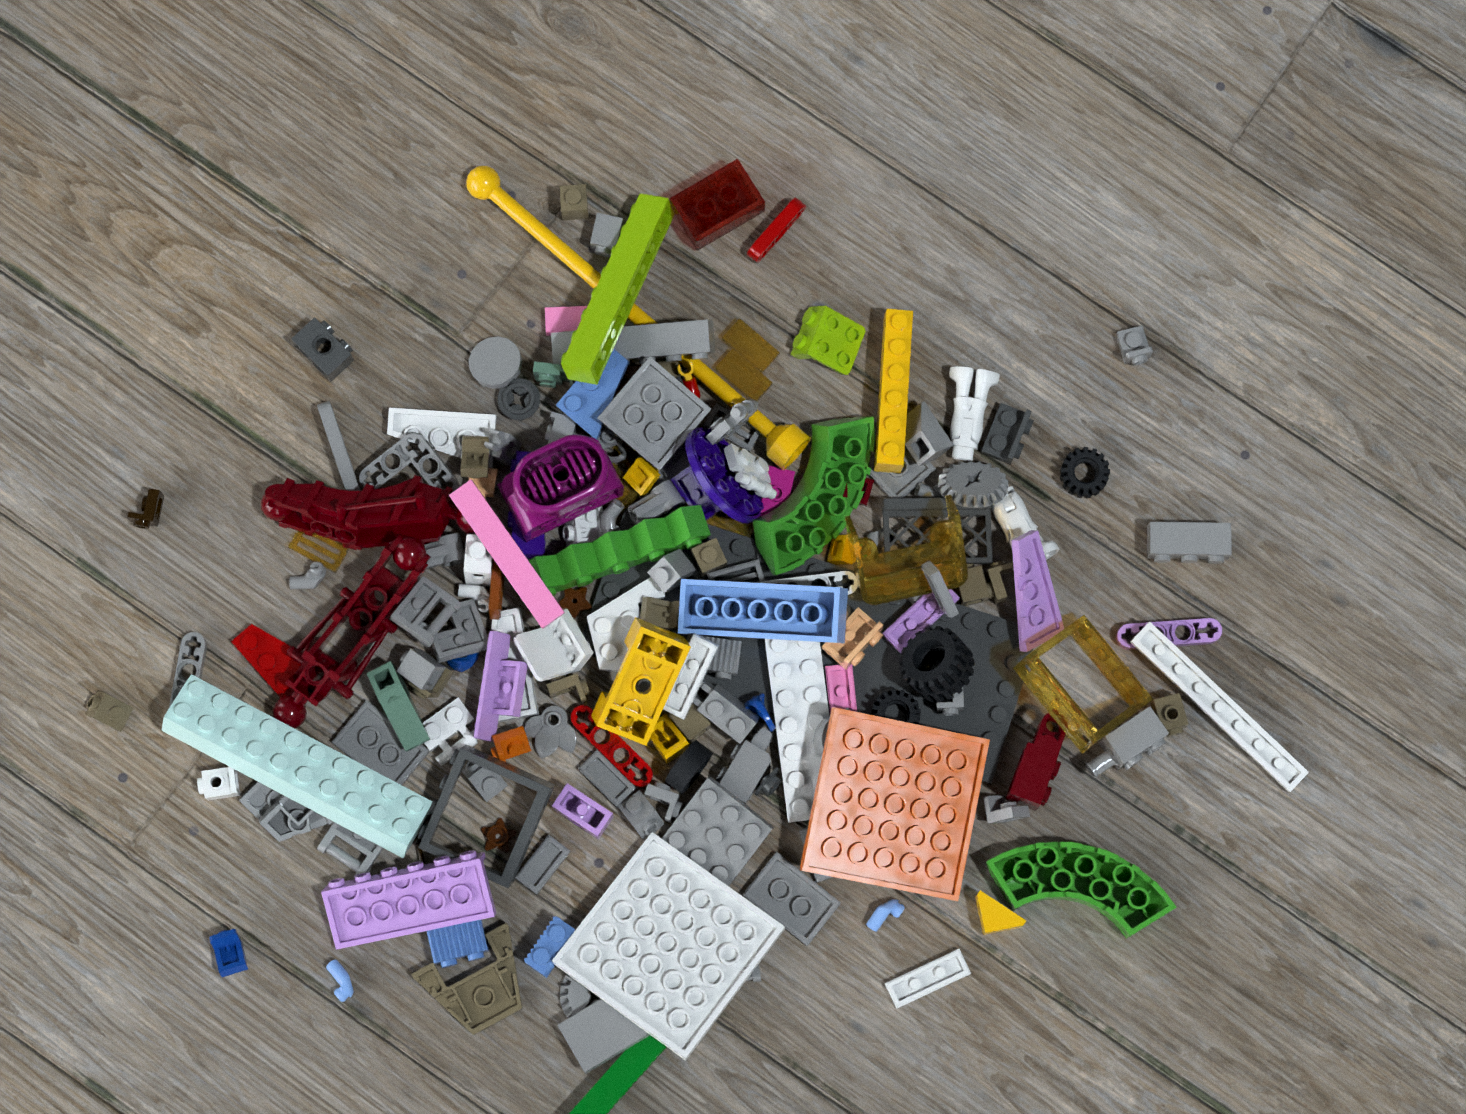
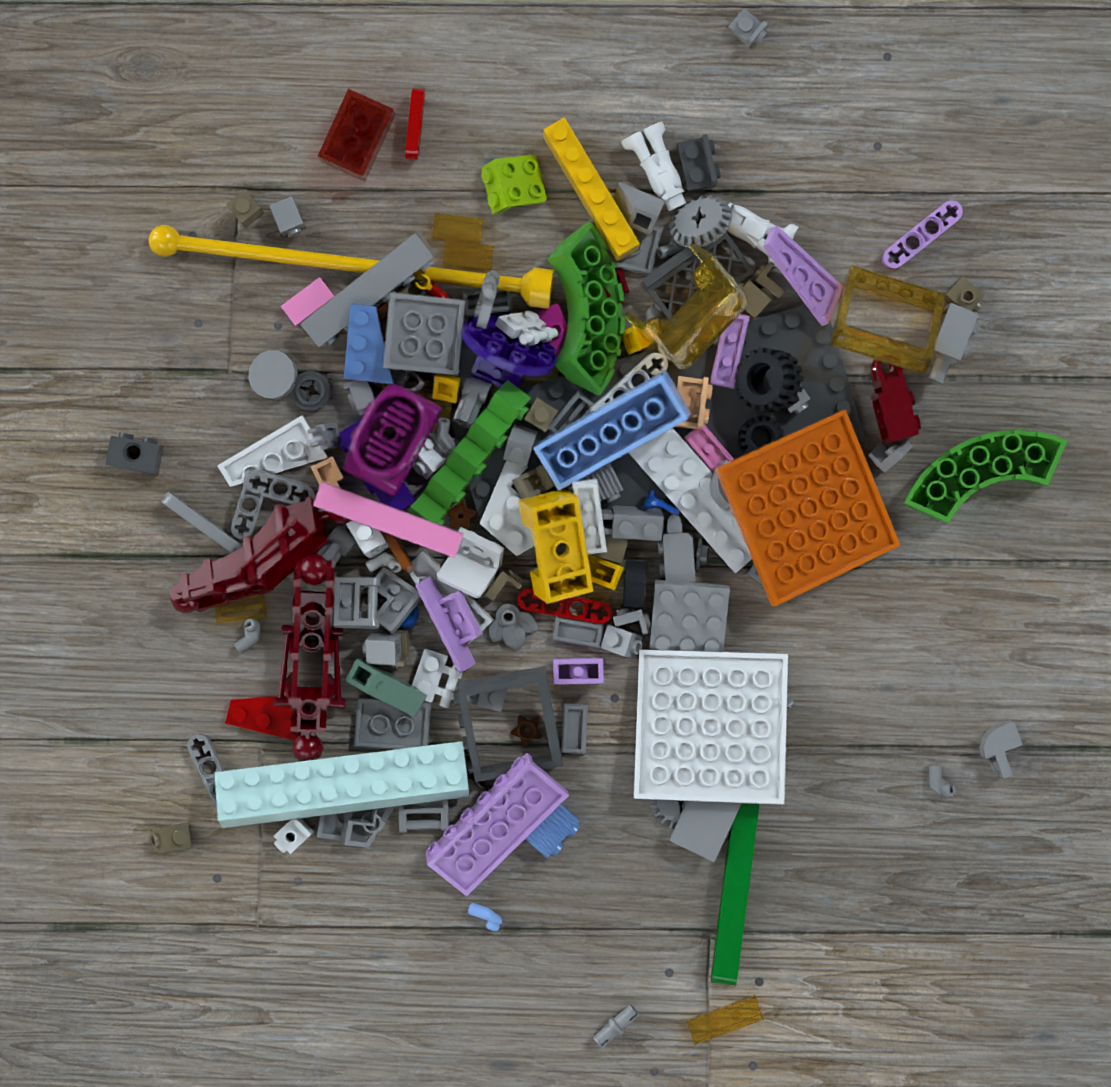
camera: 30 degrees left, 10 degrees up
dark brown bracket [127,488,164,529] -> none
blue bracket [209,929,248,977] -> none
dark tan wing [411,923,523,1035] -> none
dark tan bracket [460,436,490,478] -> none
orange bracket [490,726,531,762] -> none
medium blue brick [524,916,576,978] -> none
sand green plate [533,361,575,388] -> none
lime brick [561,193,675,385] -> none
light grey tile [743,852,841,946] -> none
light blue arm [866,899,905,932] -> none
white tile [885,949,971,1009] -> none
light grey tile [921,560,959,618] -> none
yellow slope [975,890,1026,935] -> none
black tyre [1060,447,1110,498] -> none
white plate [1130,622,1309,792] -> none
light grey brick [1147,522,1232,564] -> none

